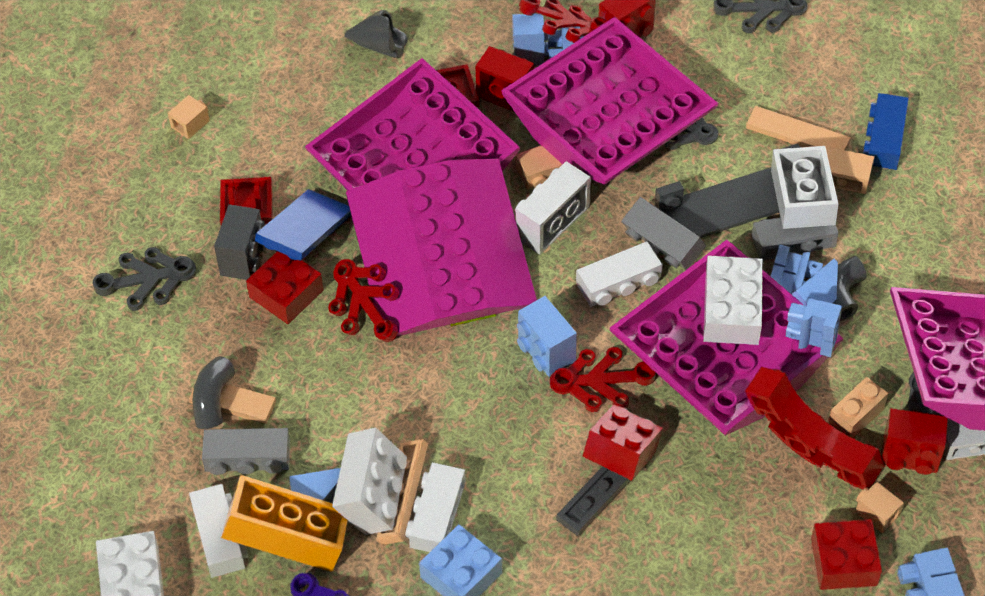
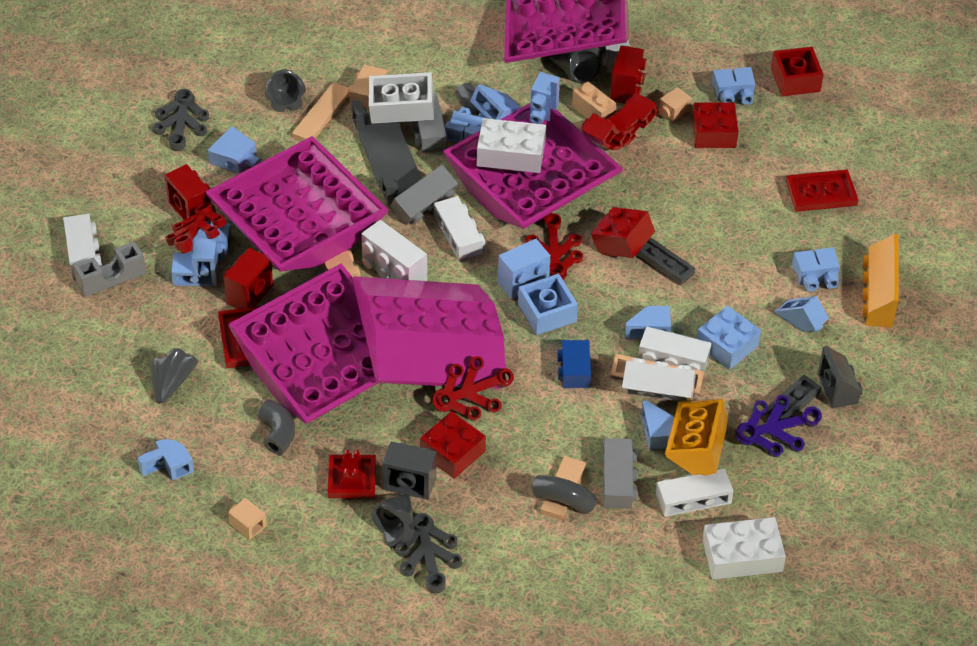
camera: 90 degrees left, 5 degrees down
tile [255,189,351,261] -> none
blue brick [863,93,909,170] -> none
none -> light blue brick [137,439,194,481]
none -> light blue torso [208,126,262,173]
none -> dark grey cylinder [258,399,295,456]
none -> dark grey hat [265,69,306,112]
none -> dark grey hat [372,494,414,546]
none -> light blue brick [518,274,578,335]
none -> blue brick [557,340,591,388]
none -> light blue slope [625,305,671,339]

